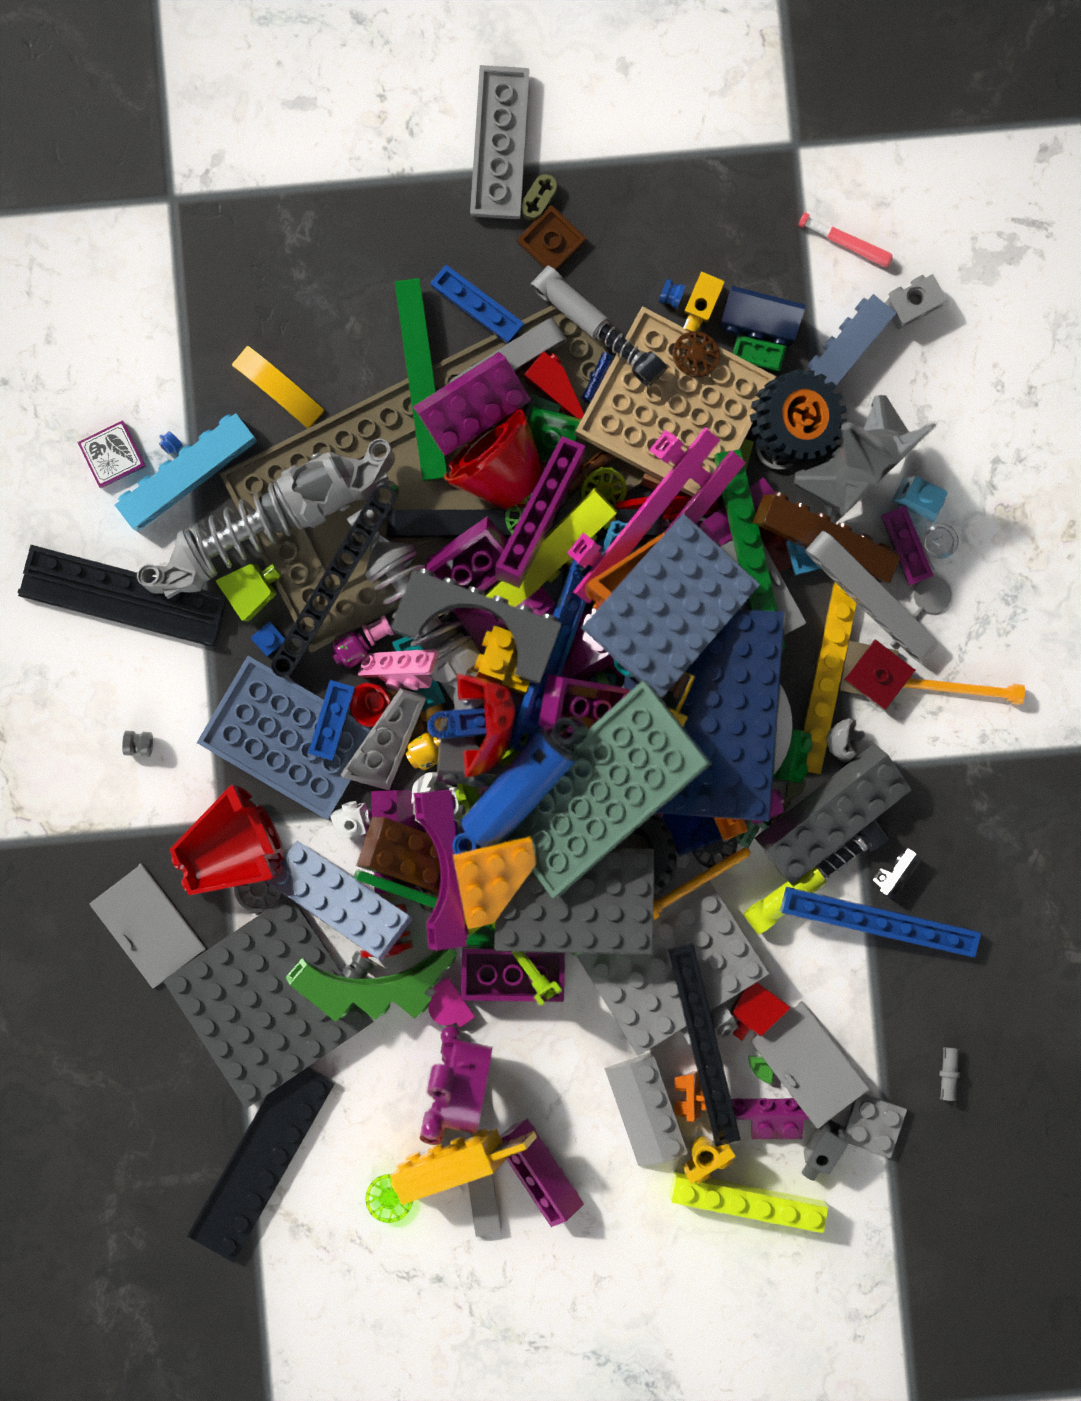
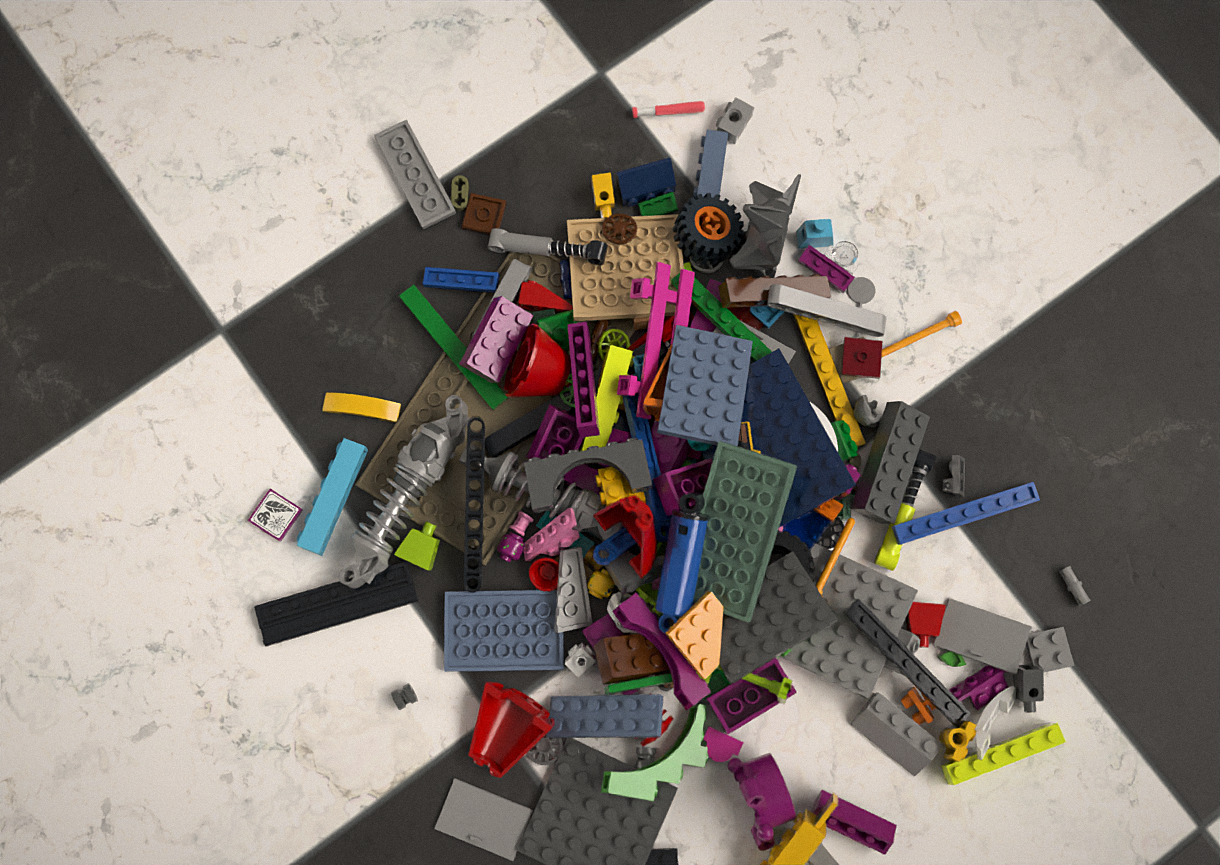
camera: 30 degrees left, 10 degrees down
blue plate [159,431,182,455] -> none
blue plate [250,621,285,657] -> none
blue plate [308,680,355,761] -> none
blue wheel [659,278,686,309] -> none
none -> white slope [976,686,1016,760]

